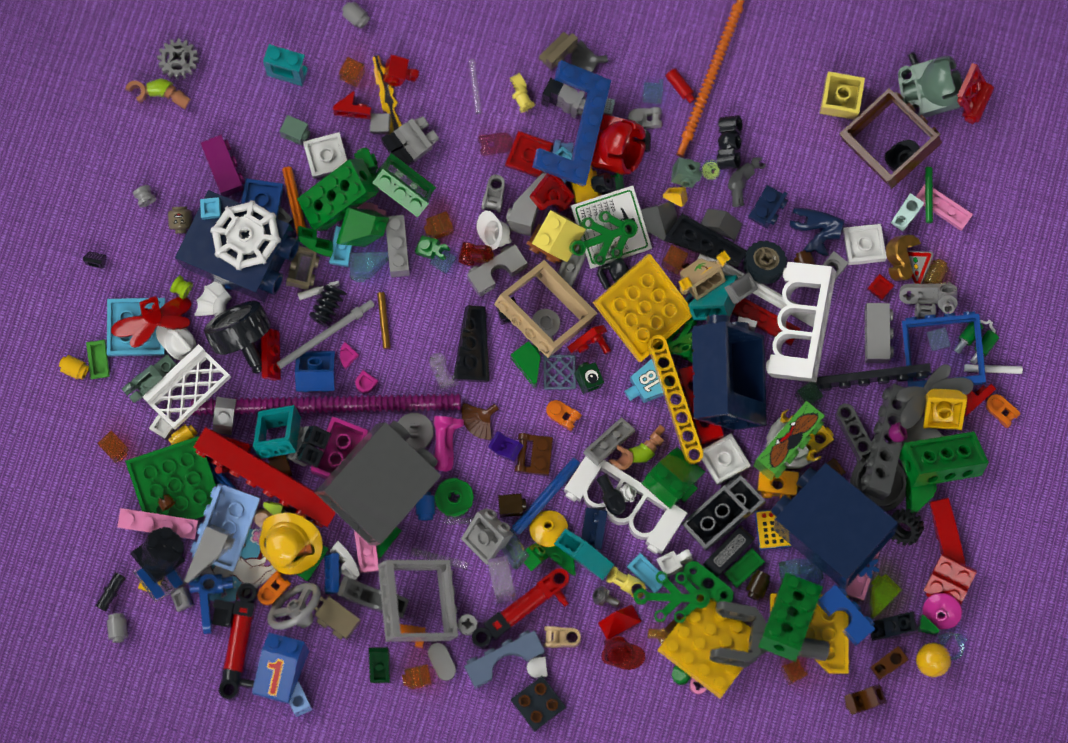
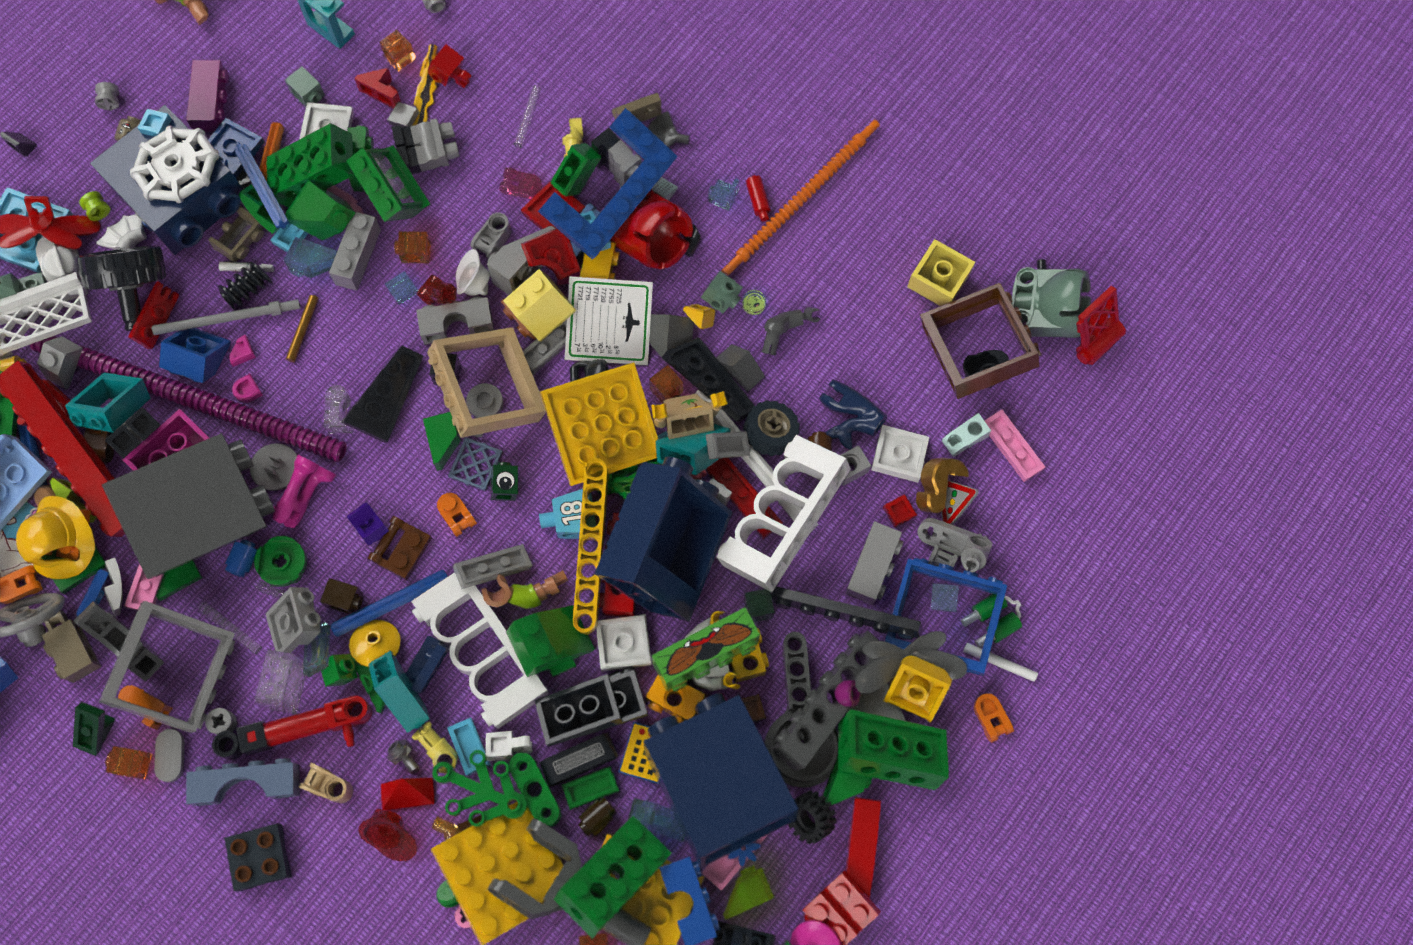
camera: 20 degrees right, 5 degrees down
green plate [414,235,451,260] -> none
reddish brown hand [461,403,499,440] -> none
white tile [527,657,548,678] -> none
red plate [567,325,611,355] -> none
green plant [569,211,638,265] -> none
black leg [591,173,624,195] -> none
black arm [596,474,626,515] -> none
white plate [619,484,637,502] -> none
light grey plate [628,107,662,129] -> none
black piece [717,115,743,170] -> none
dark blue bracket [748,185,788,229] -> none
clear yellow brick [924,259,949,284] -> none
green piece [925,167,933,223] -> none
red slope [964,384,996,417] -> none
none -> blue axle [234,144,289,229]
none -> green brick [550,143,601,197]

